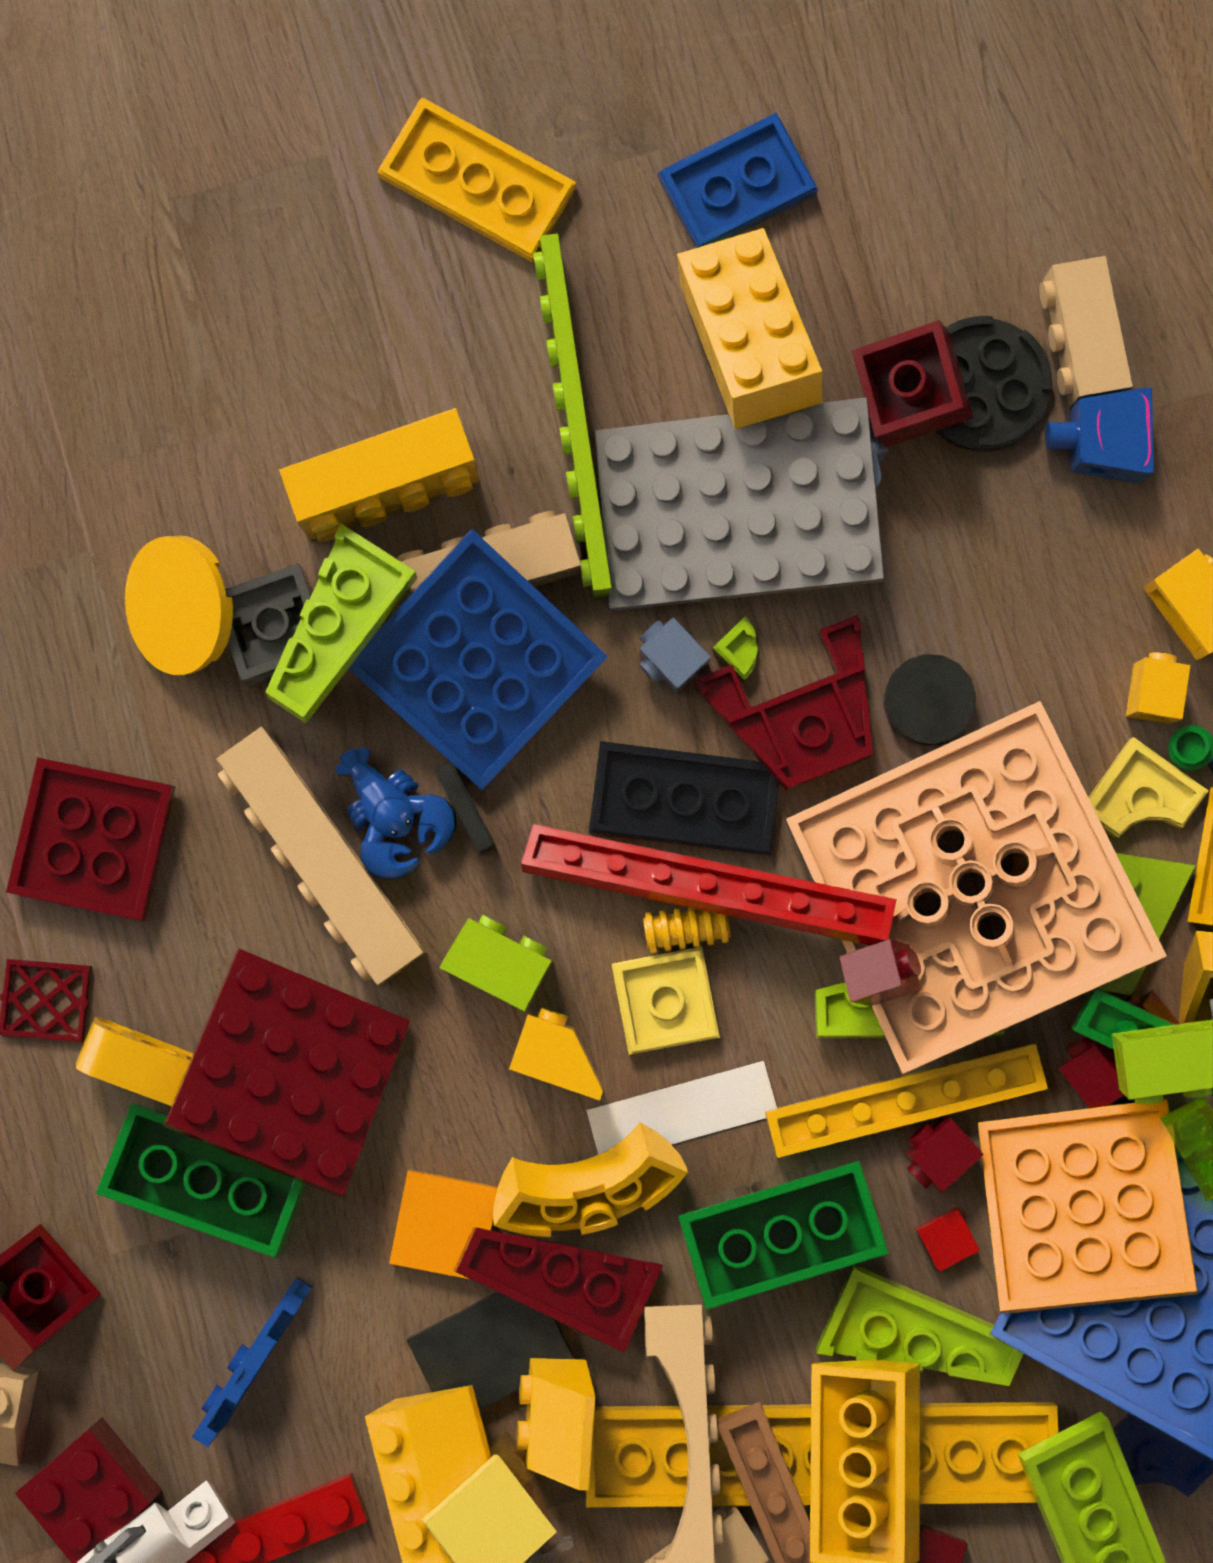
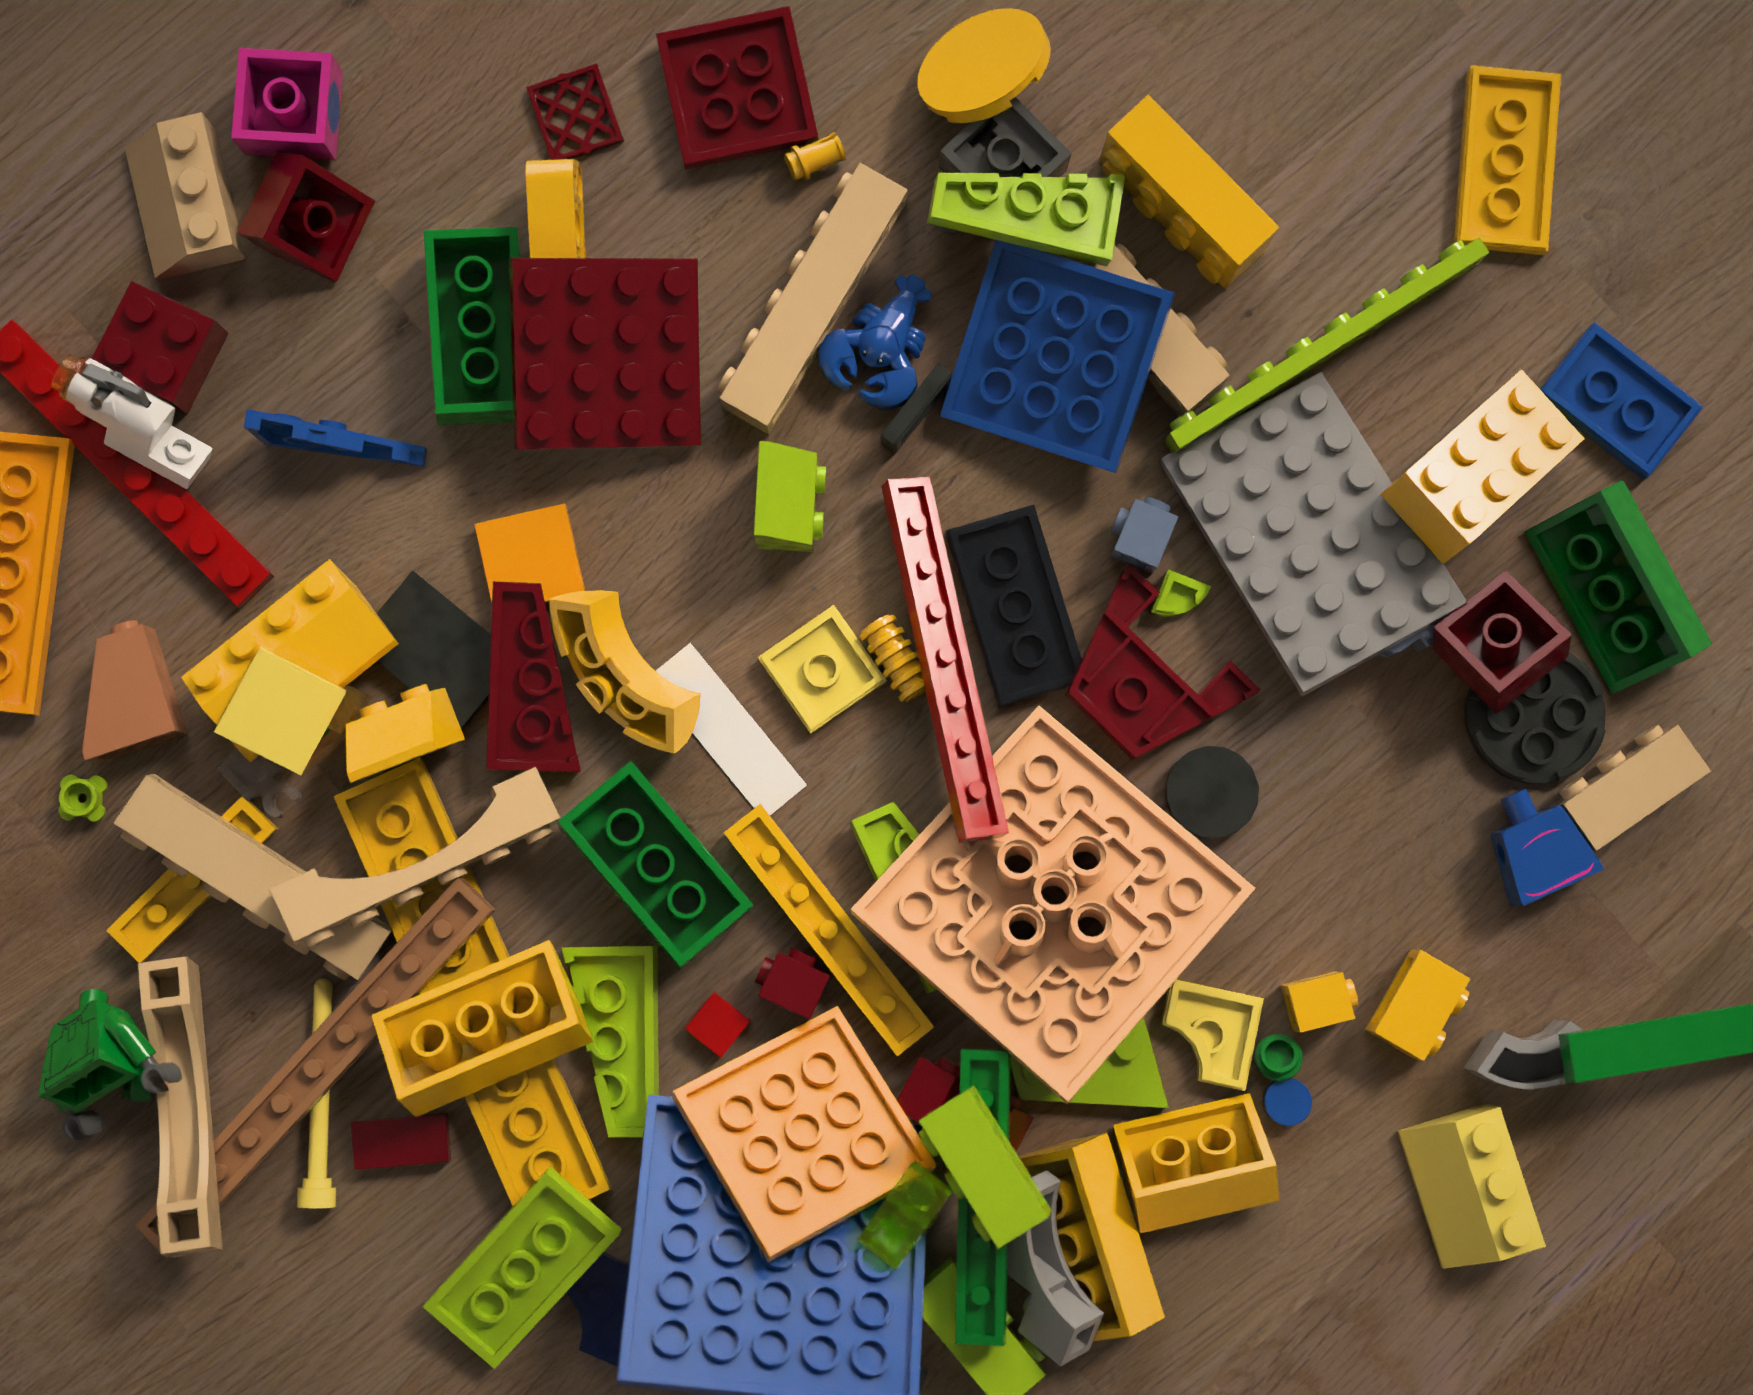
camera: 65 degrees right, 0 degrees up
yellow slope [509,1007,603,1101] -> none
brick [839,939,921,1006] -> none
none -> yellow pin [784,132,846,181]
none -> green slope [1524,480,1712,694]

